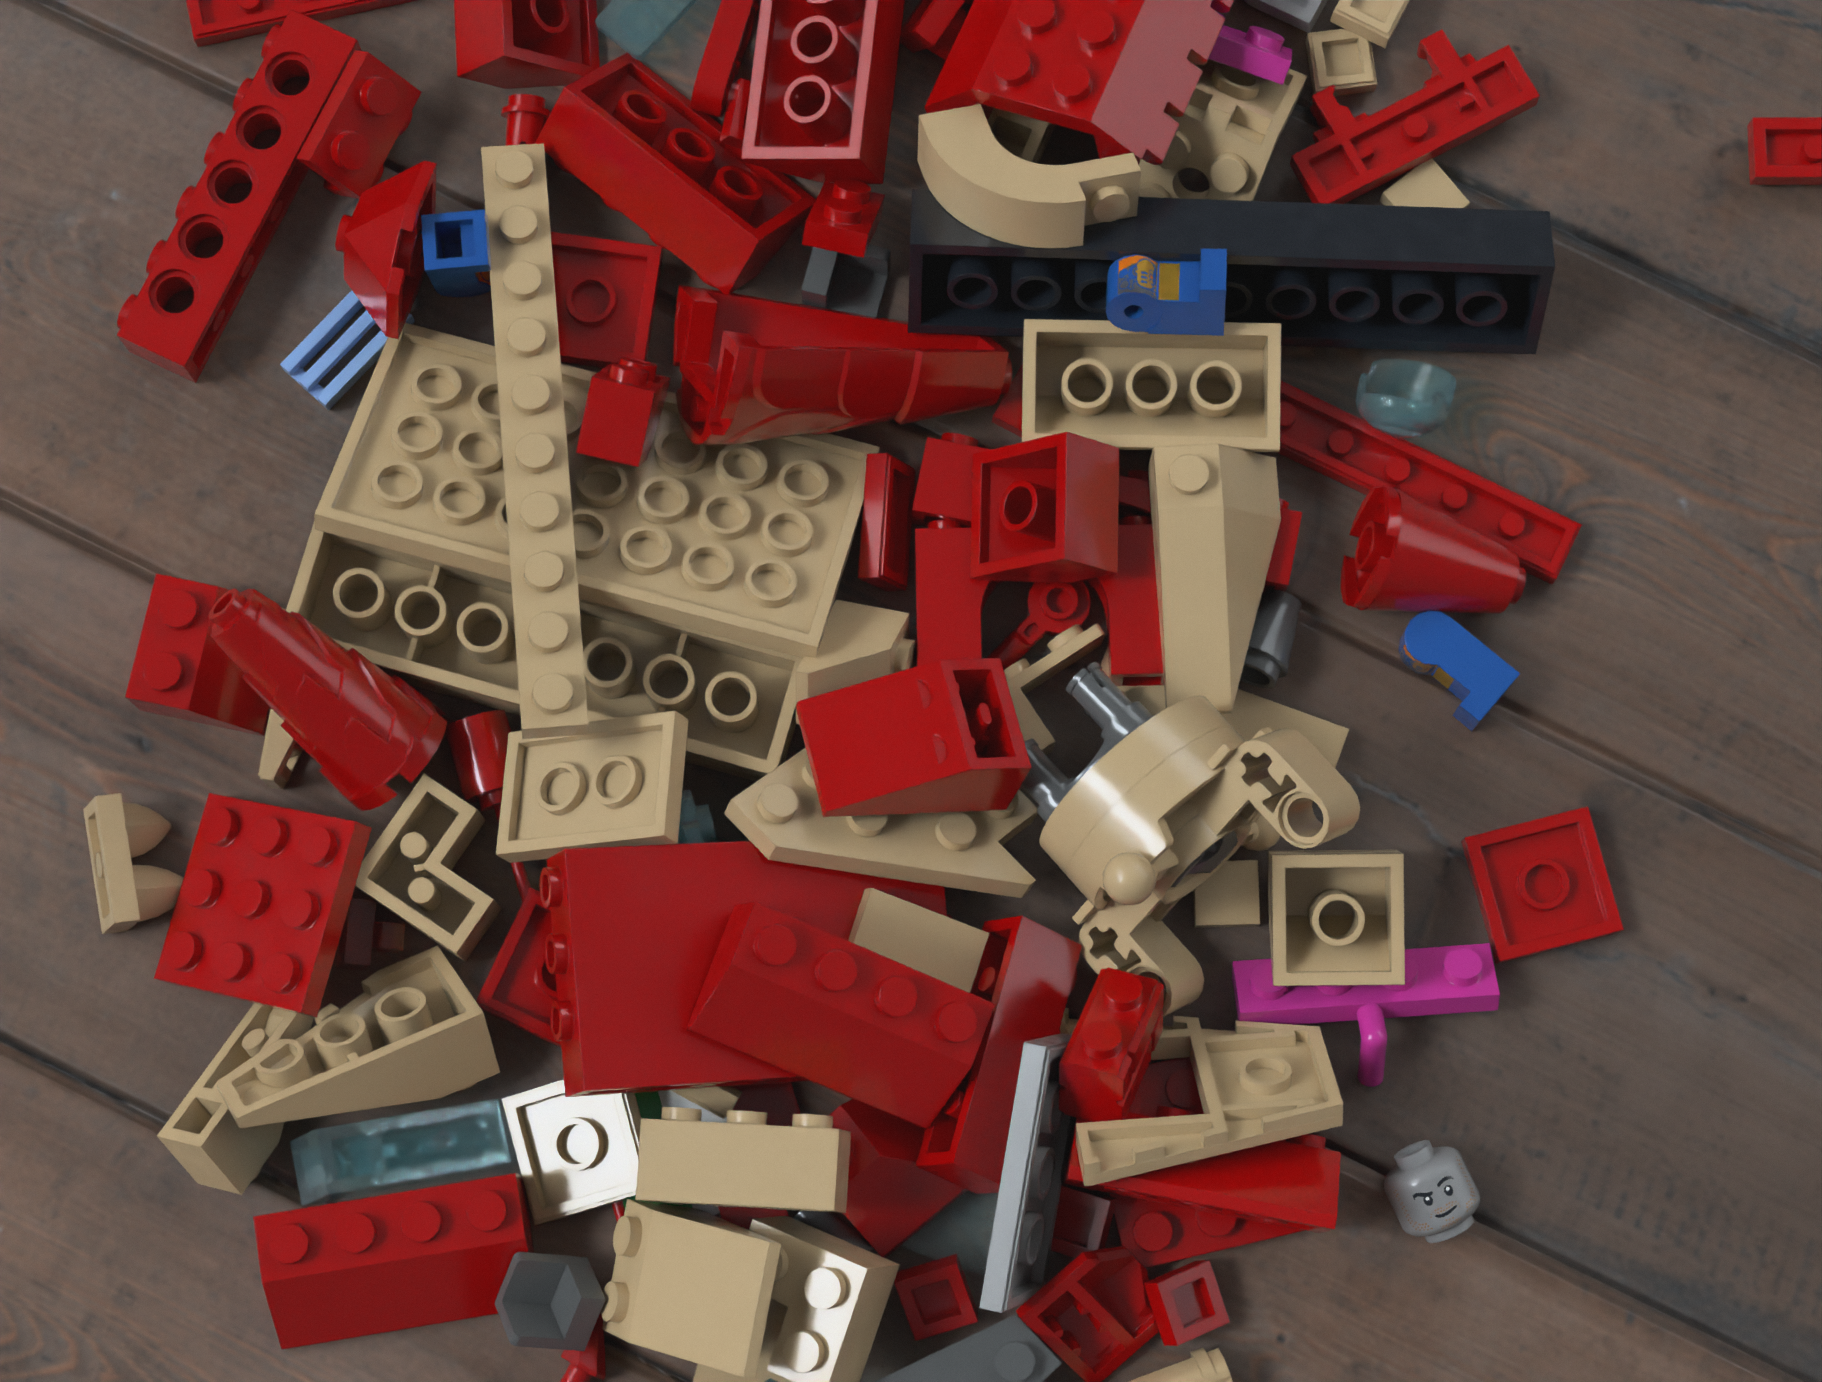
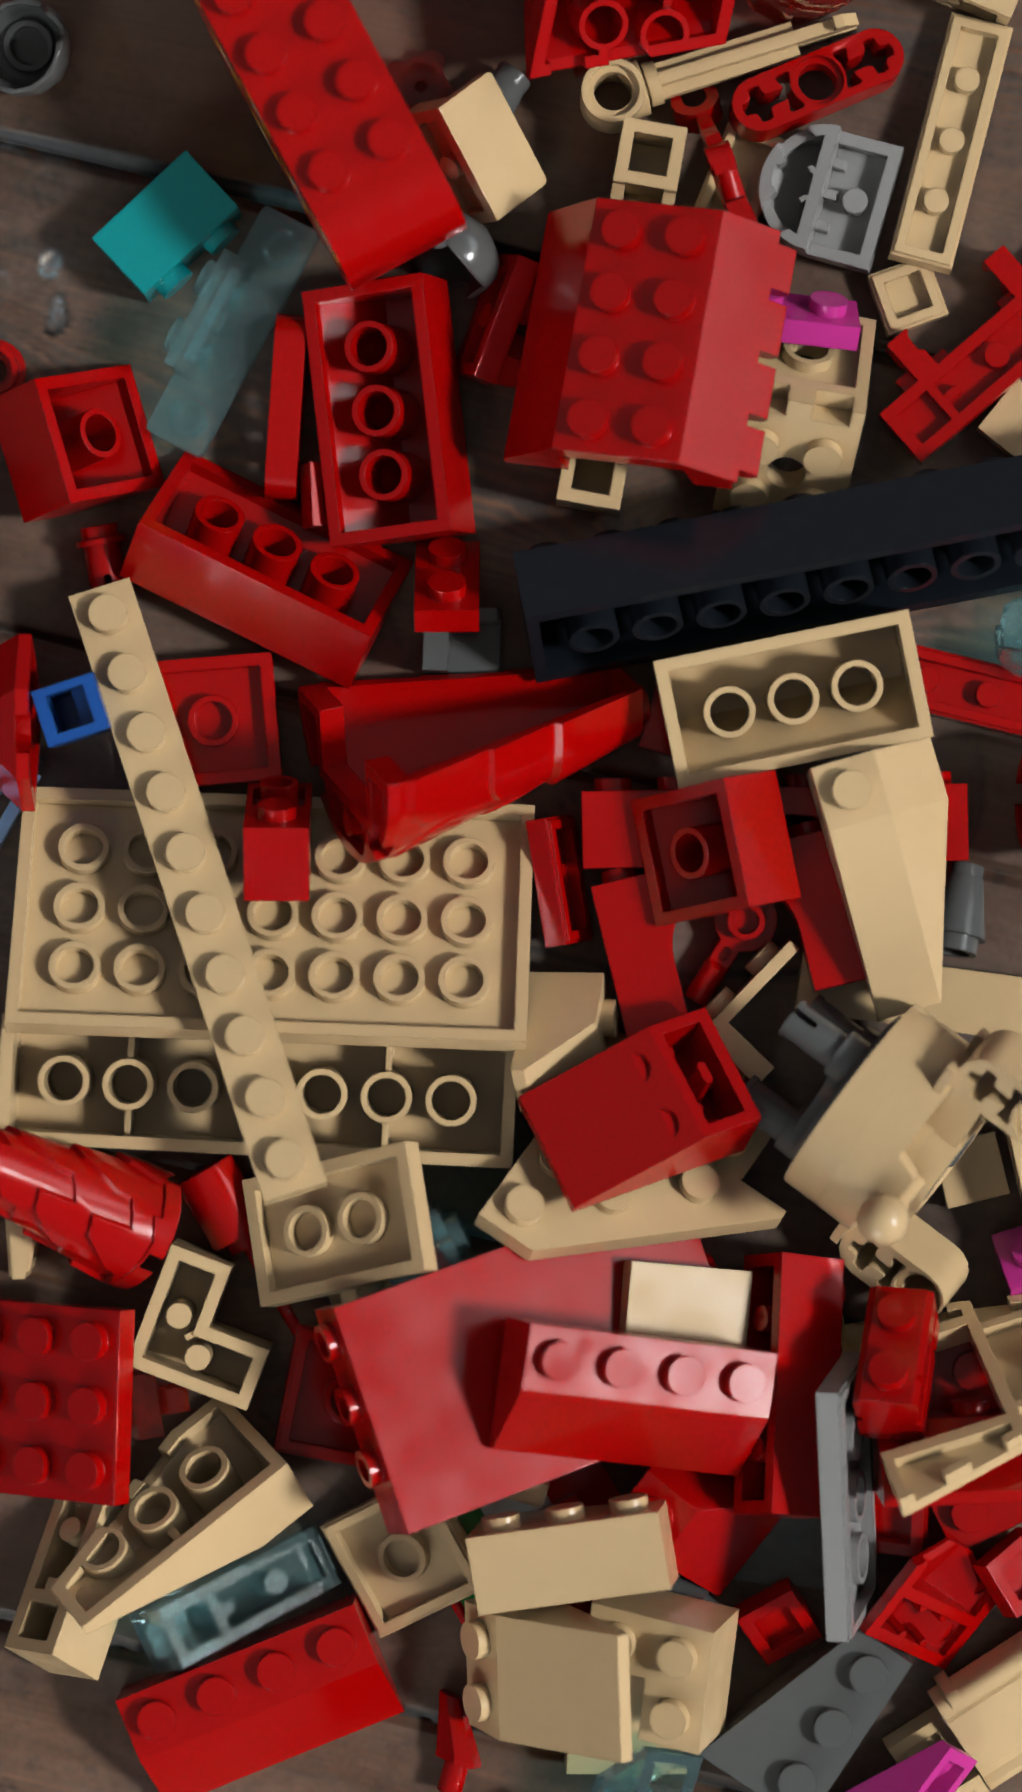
camera: 10 degrees left, 10 degrees up
dark grey panel [494,1252,606,1351] -> none
tan arch [917,104,1141,249] -> none
blue leg [1106,249,1227,336] -> none

